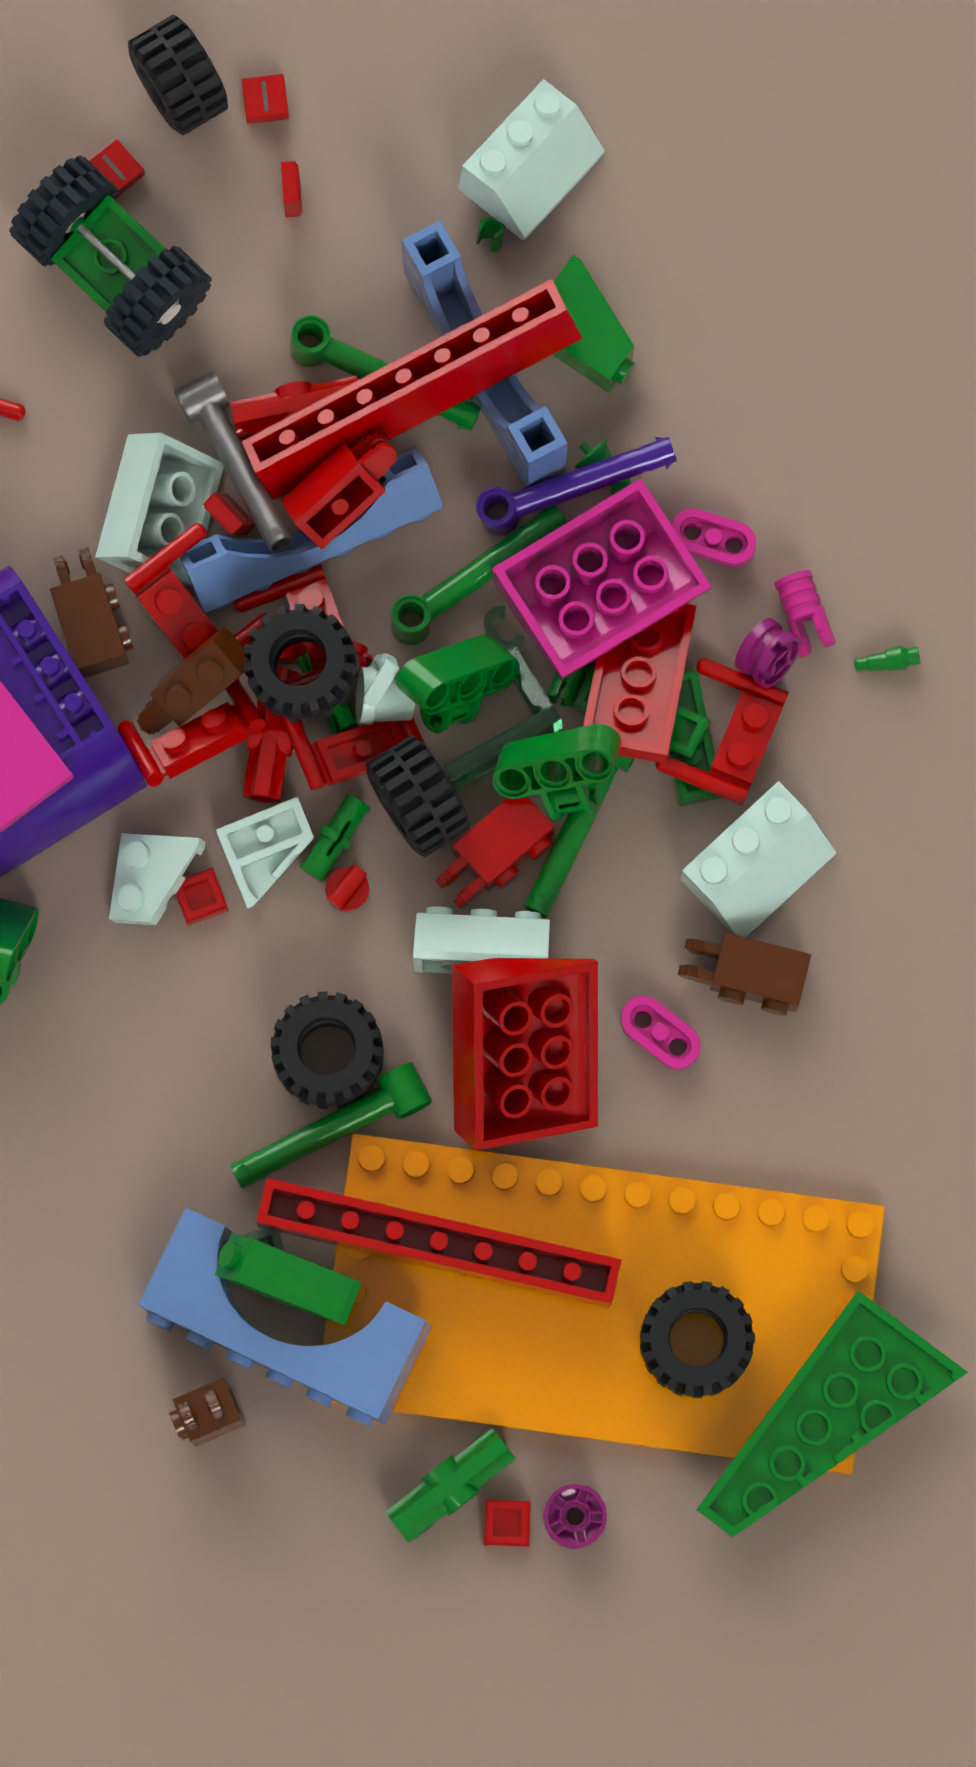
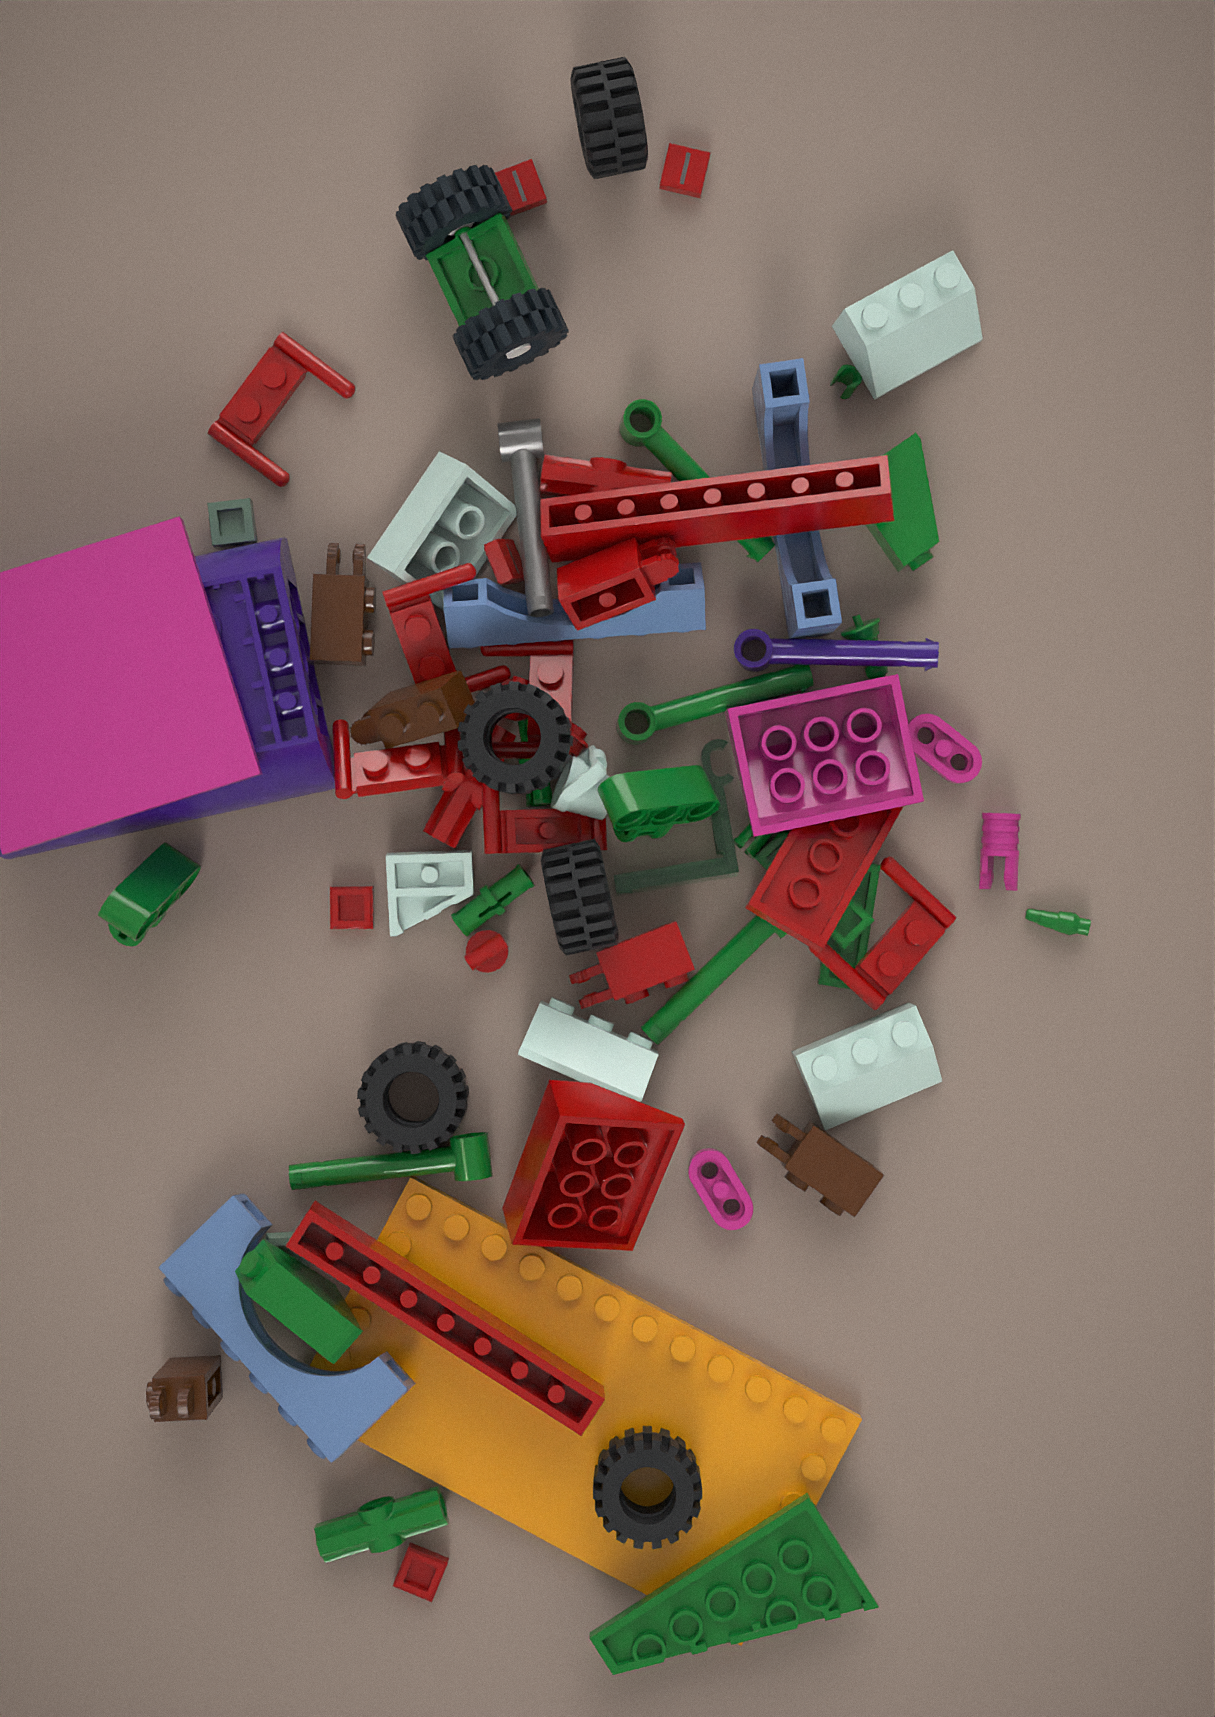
camera: 20 degrees right, 10 degrees up
light aqua wing [109,833,206,926] -> none
red tile [281,161,302,217] -> none
green piece [492,724,621,820] -> none
magenta wheel [543,1484,607,1549] -> none
magenta wheel [735,618,801,688] -> none

